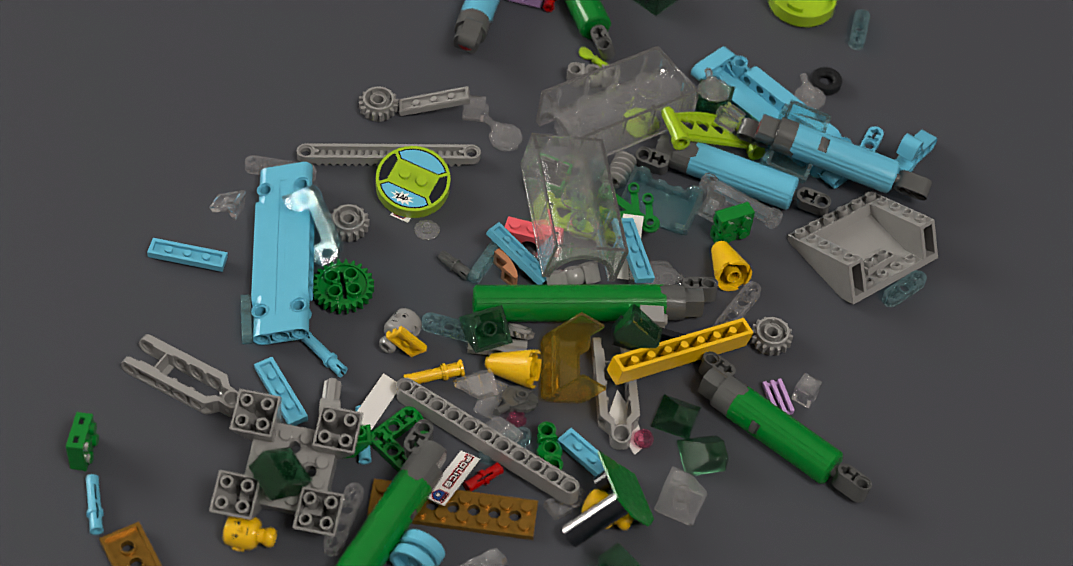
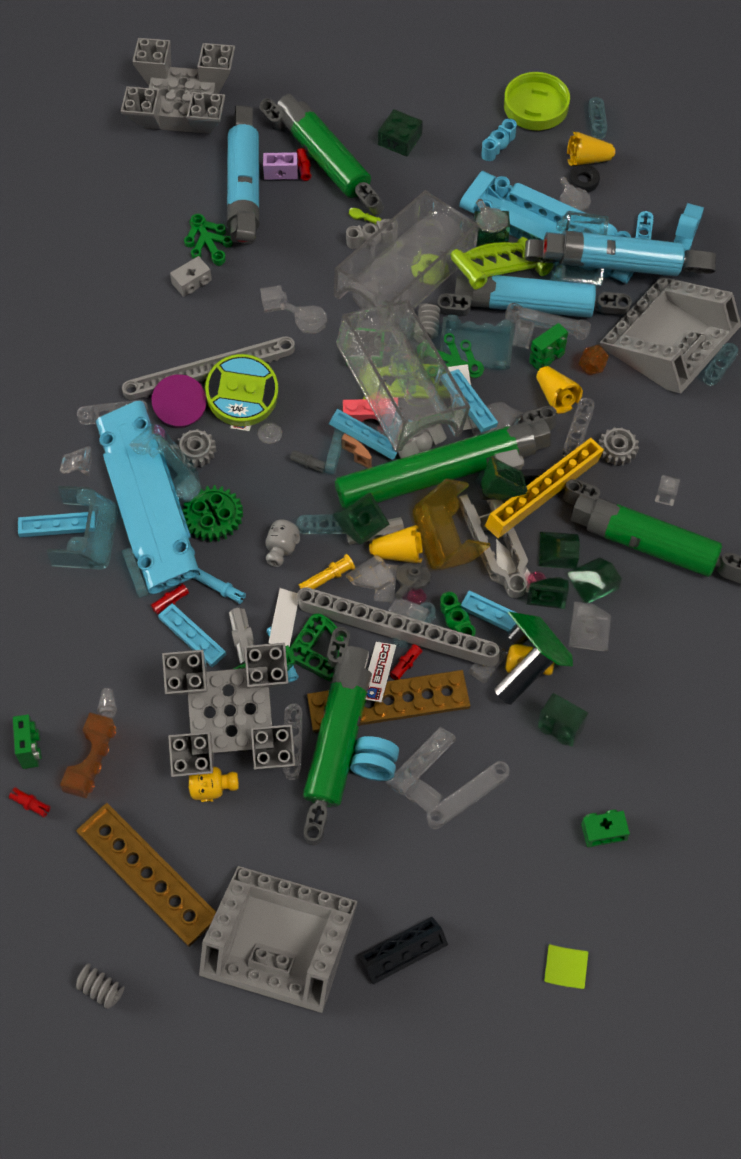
camera: 10 degrees left, 10 degrees up
medium azure pin [85,474,104,535] -> none
light grey piece [121,334,239,418] -> none
clear green brick [248,447,312,501] -> none
light grey gear [359,87,398,122] -> none
yellow tile [386,326,427,357] -> none
light grey tile [399,86,471,116] -> none
light grey gear [504,323,535,340] -> none
clear brick [714,102,746,134] -> none
lavender tile [762,378,795,415] -> none
none -> red pin [9,787,51,818]
none -> clear light blue windscreen [47,486,118,569]
none -> clear orange arch [60,712,116,798]
none -> clear cone [97,688,117,719]
none -> red pin [151,583,189,615]
none -> magenta tile [152,374,206,428]
none -> light grey brick [170,256,212,297]
none -> green plant [184,214,233,266]
none -> medium azure piece [481,119,517,161]
none -> clear green slope [526,577,569,609]
none -> yellow cone [567,132,615,166]
none -> clear orange brick [579,344,609,375]

